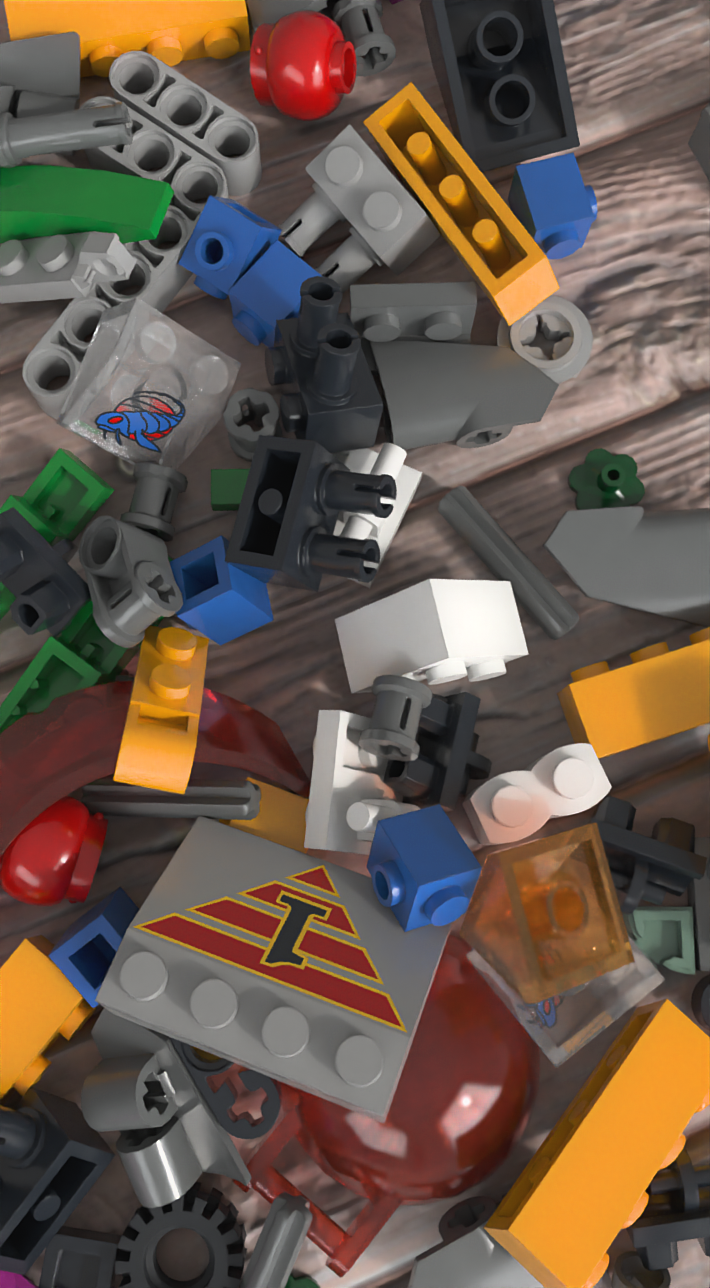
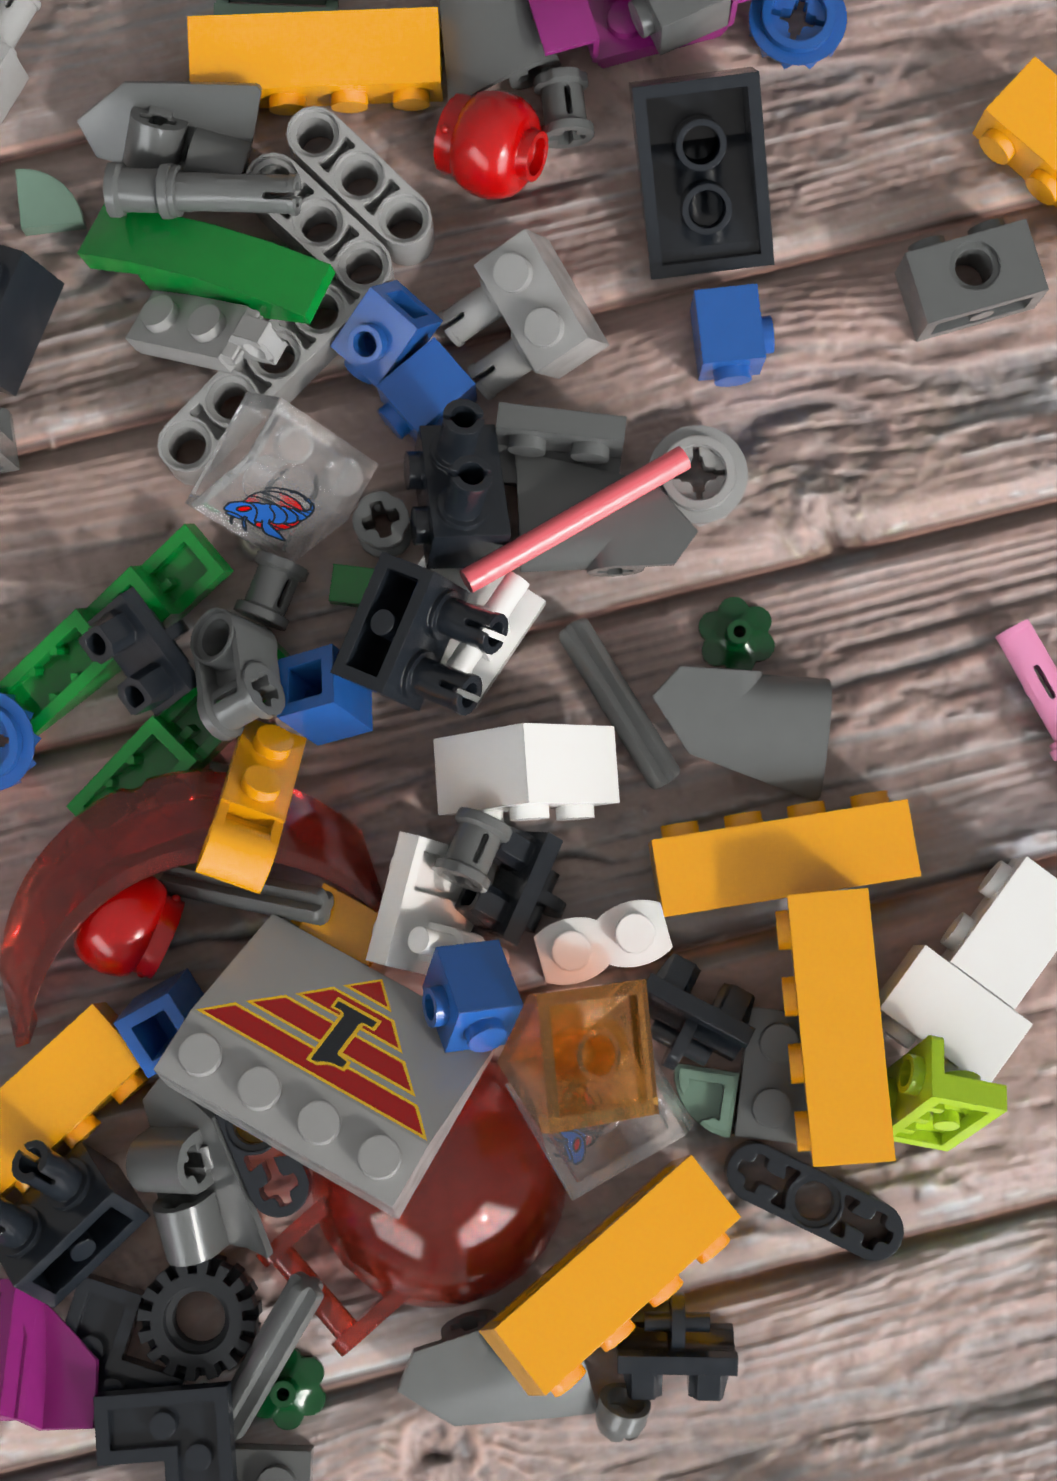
camera: 15 degrees right, 5 degrees up
light orange brick [363,82,560,326] -> none
none -> coral bar [459,446,691,593]

